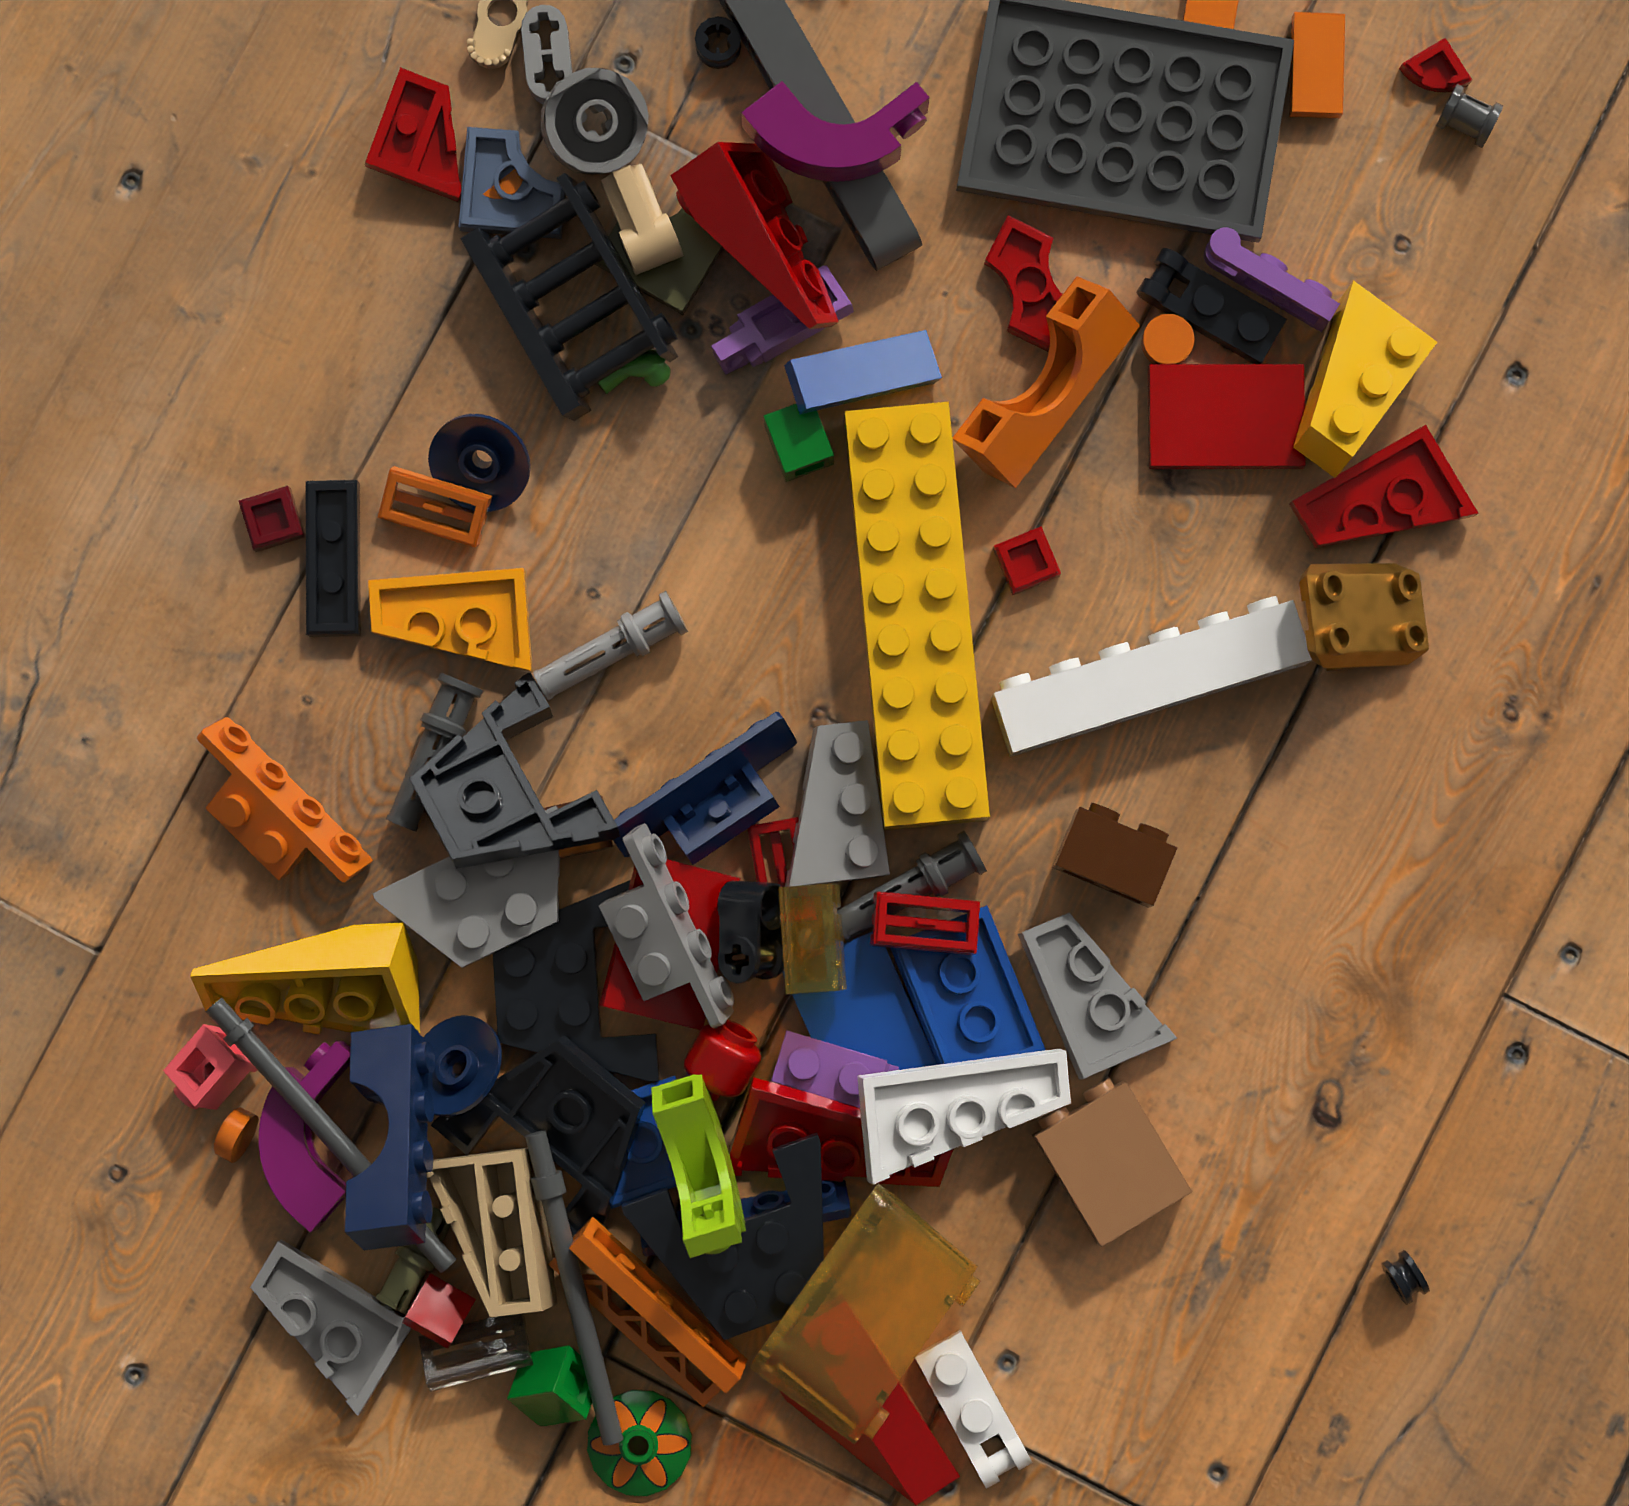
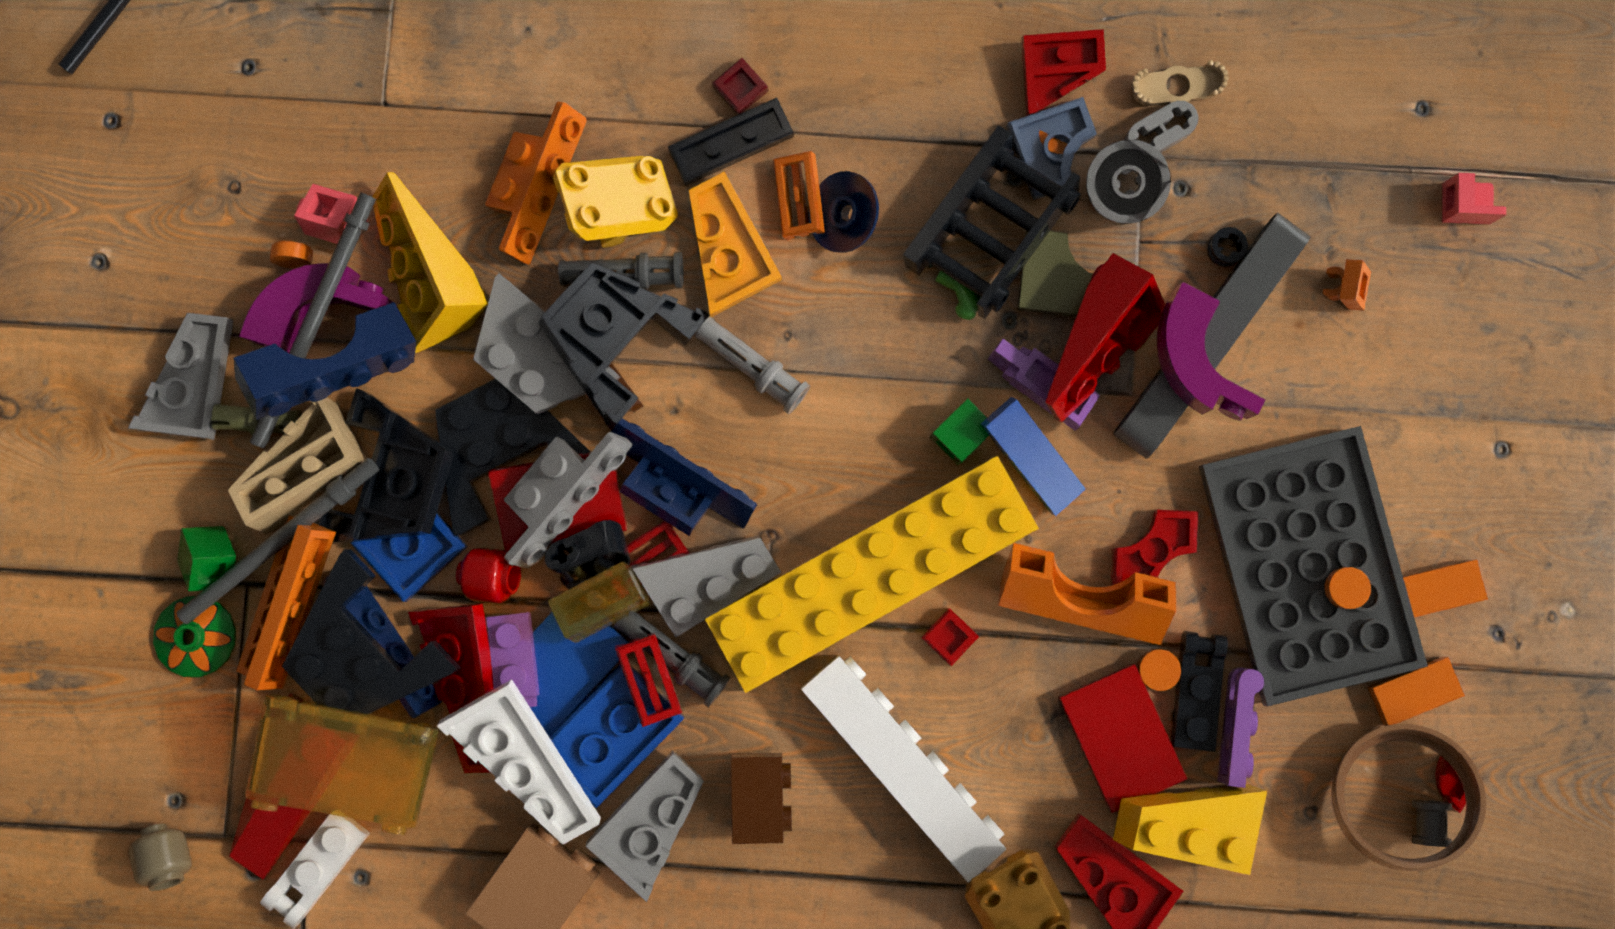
camera: 65 degrees right, 0 degrees up
tile [402,1273,476,1349] -> none
clear smoke tile [418,1314,533,1392] -> none
dark blue dish [423,1015,502,1117] -> none
tan piece [601,164,684,276] -> none
lime arch [651,1074,746,1258] -> none
none -> yellow shield [553,156,678,248]
none -> orange tile [1325,567,1371,609]
none -> medium nougat piece [1331,724,1486,871]

